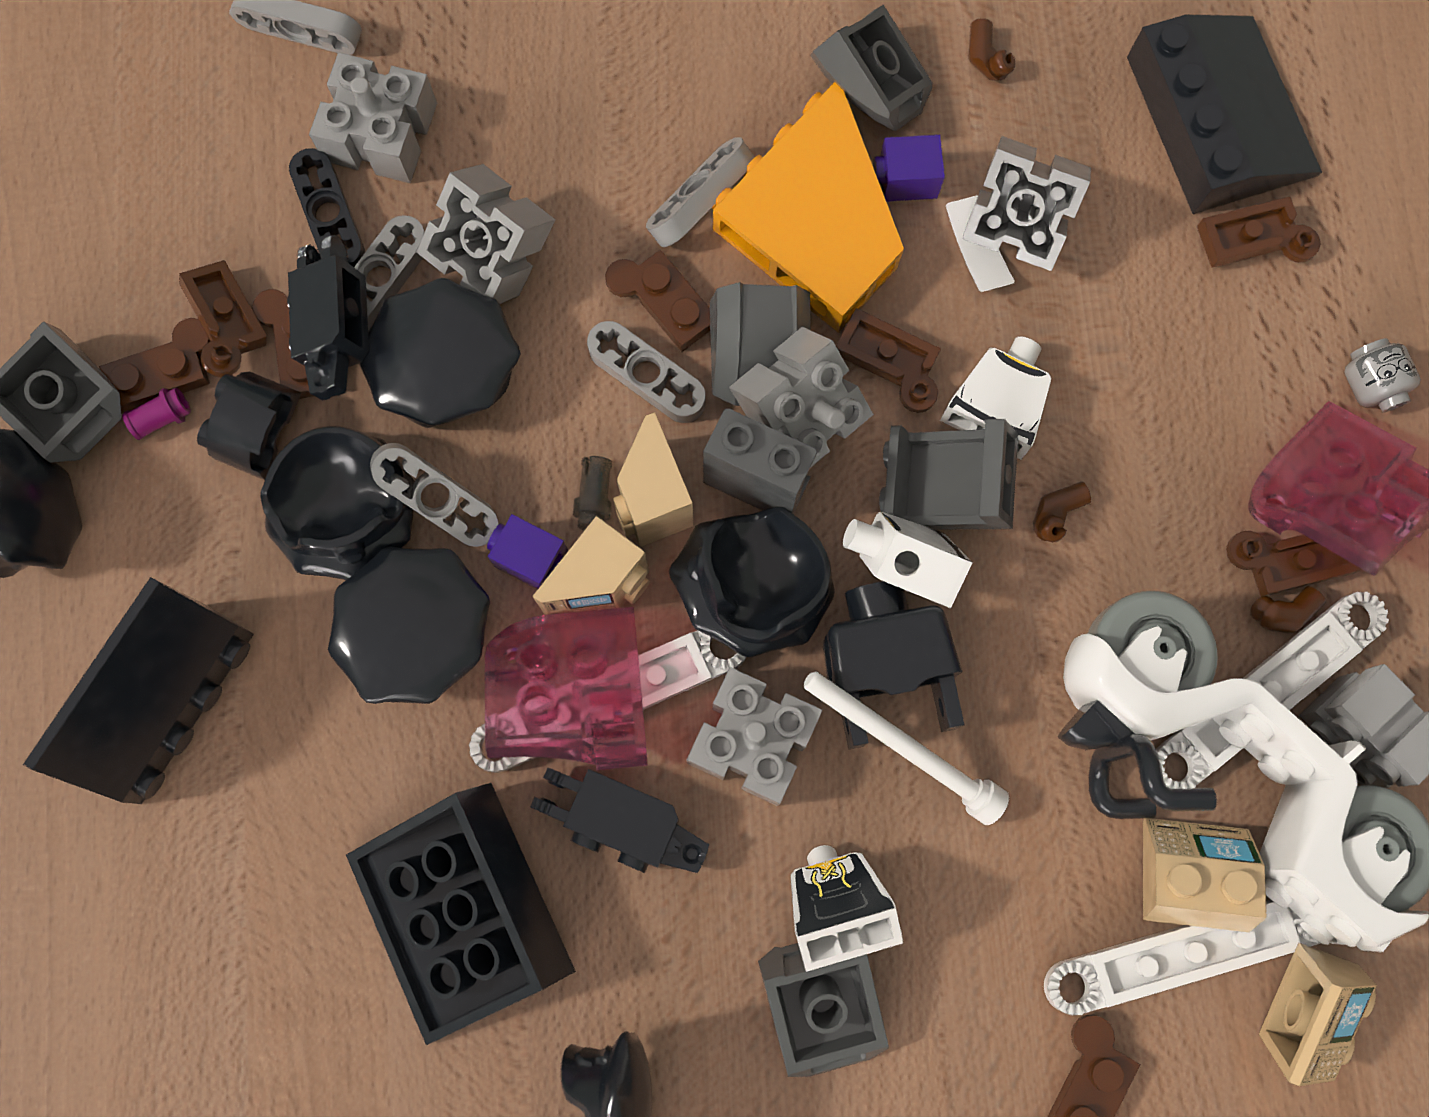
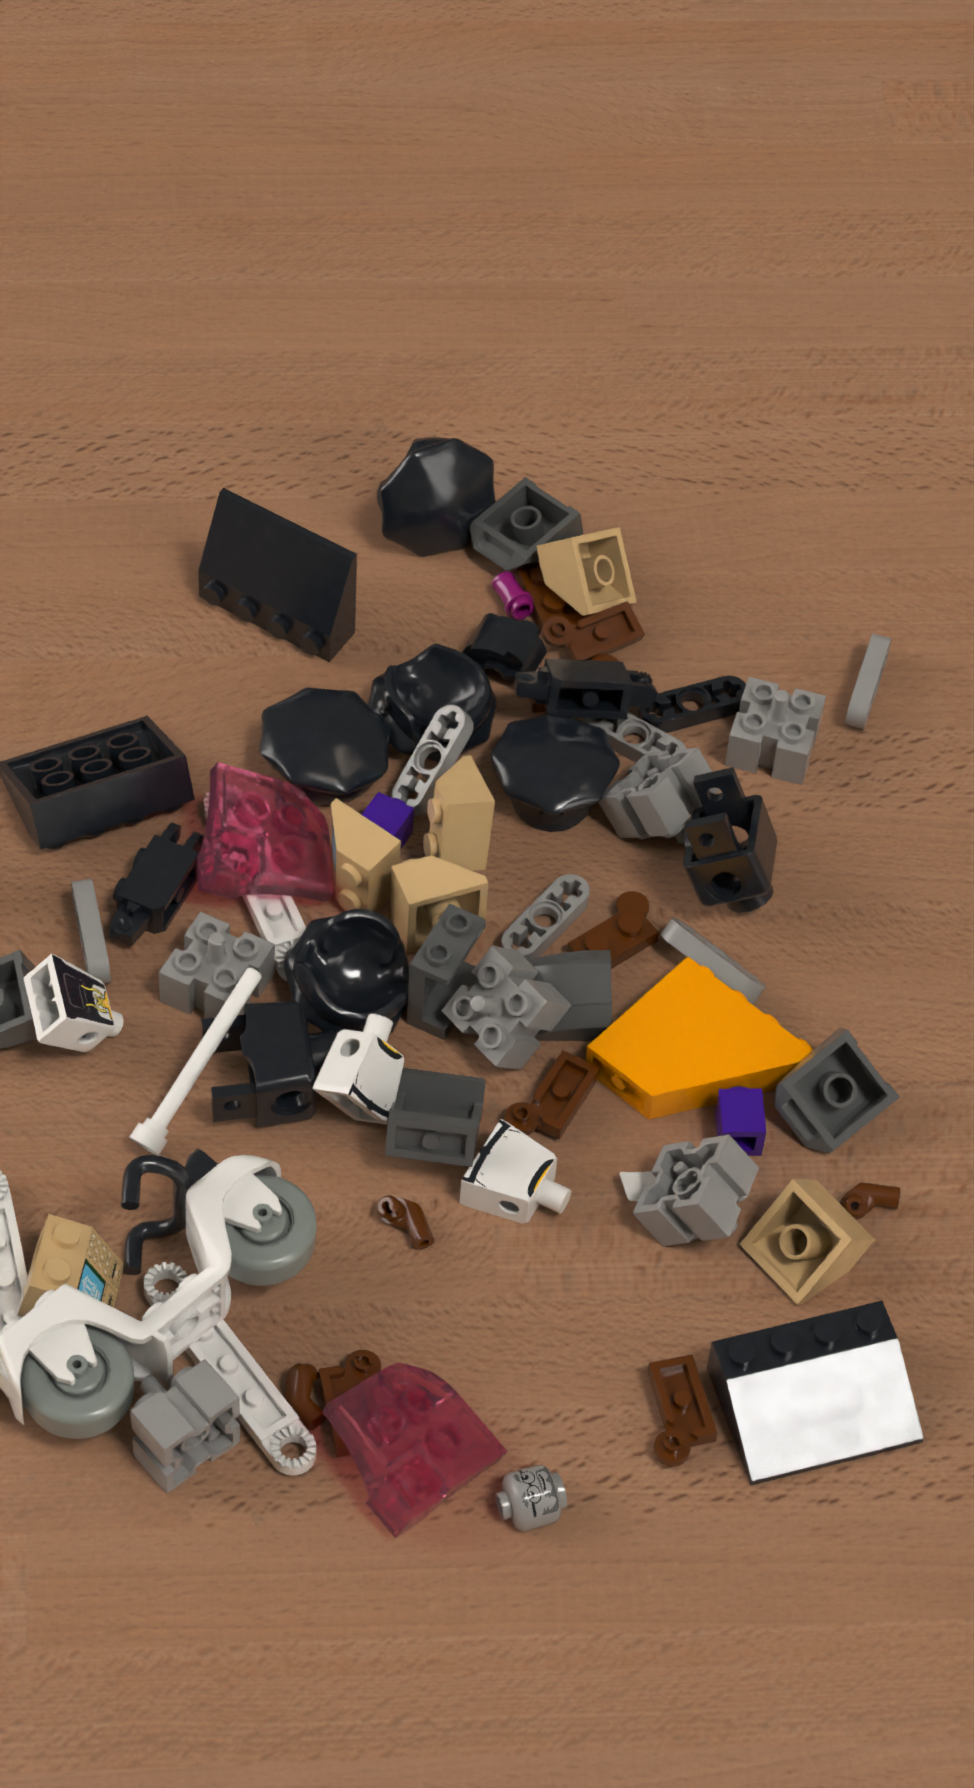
camera: 90 degrees right, 25 degrees down
none -> light grey beam [71,878,111,984]
none -> tan slope [423,755,495,871]
none -> tan slope [536,527,637,616]
none -> black piece [683,767,777,913]
none -> tan slope [740,1179,875,1305]

